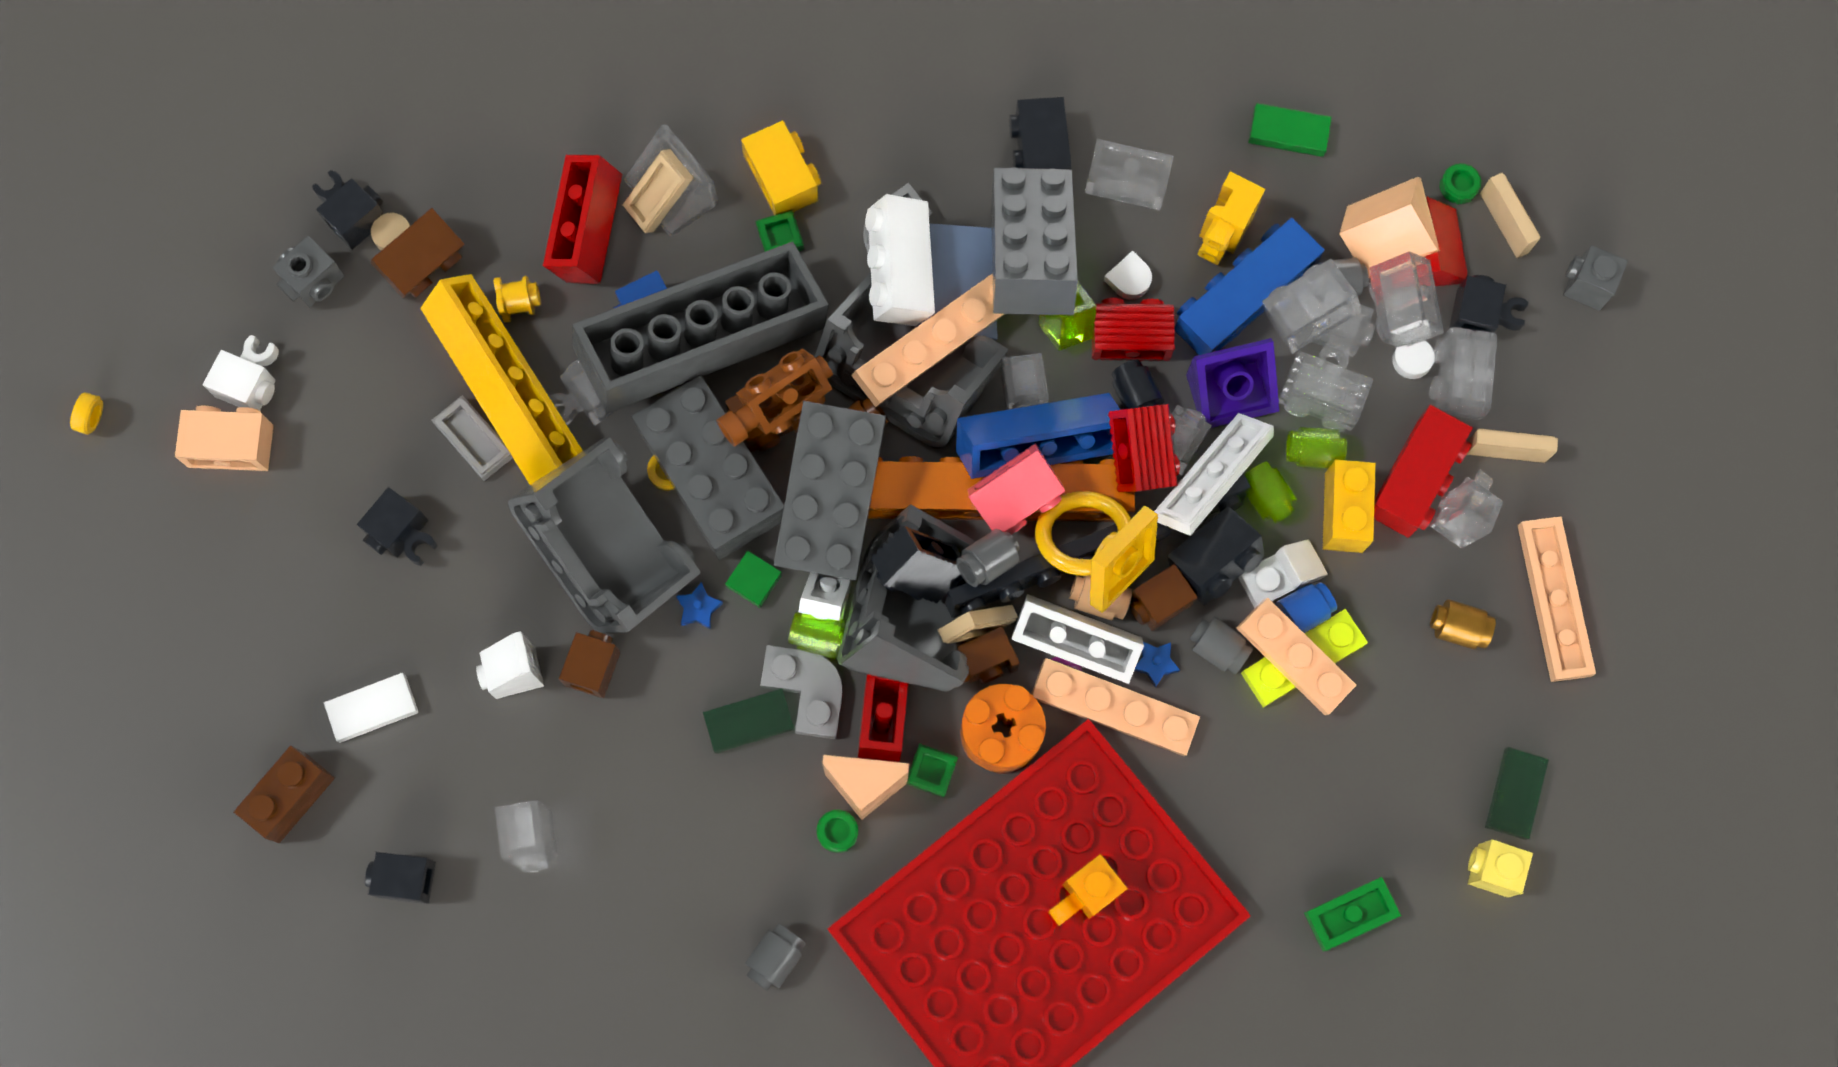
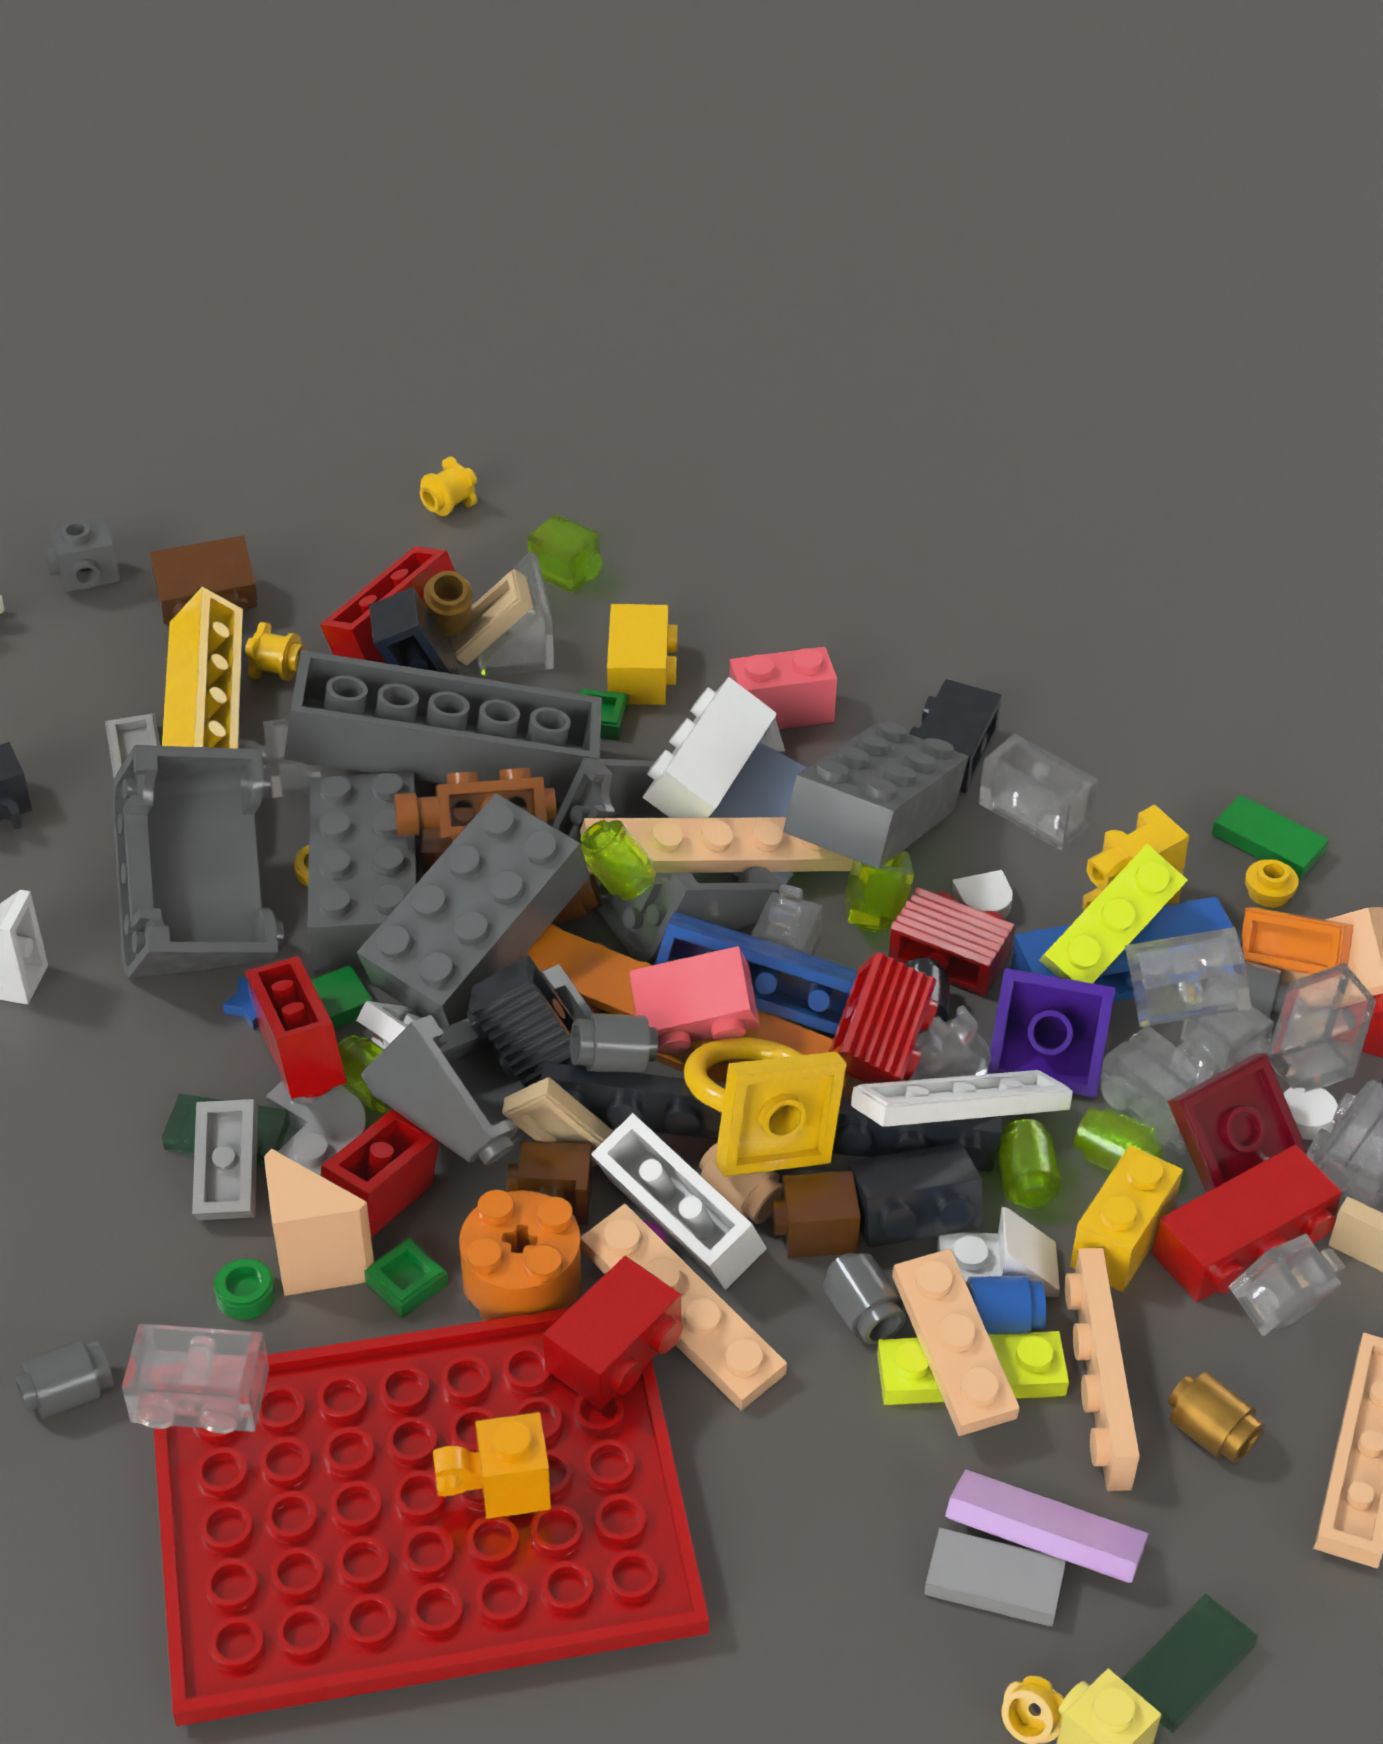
camera: 30 degrees right, 30 degrees down
black brick [312,170,384,250] -> none
reddish brown brick [559,630,621,699] -> none
blue piece [1134,642,1180,687] -> none
green plate [1304,877,1401,952] -> none
none -> clear brick [122,1323,269,1433]
none -> light grey plate [192,1099,258,1220]
none -> red brick [245,956,347,1100]
none -> black brick [369,587,459,675]
none -> yellow brick [420,456,477,516]
none -> pearl gold brick [423,571,473,636]
none -> clear neon green brick [527,513,602,594]
none -> red brick [543,1255,683,1410]
none -> clear neon green brick [581,820,656,900]
none -> coral brick [729,647,837,730]
none -> light grey tile [924,1528,1066,1627]
none -> lavender tile [945,1469,1149,1583]
none -> yellow plate [1002,1676,1064,1744]
none -> neon yellow plate [1039,844,1188,983]
none -> light nougat plate [1065,1248,1140,1491]
none -> dark red tile [1167,1053,1310,1193]
none -> orange tile [1239,907,1353,980]
none -> yellow plate [1245,860,1299,908]

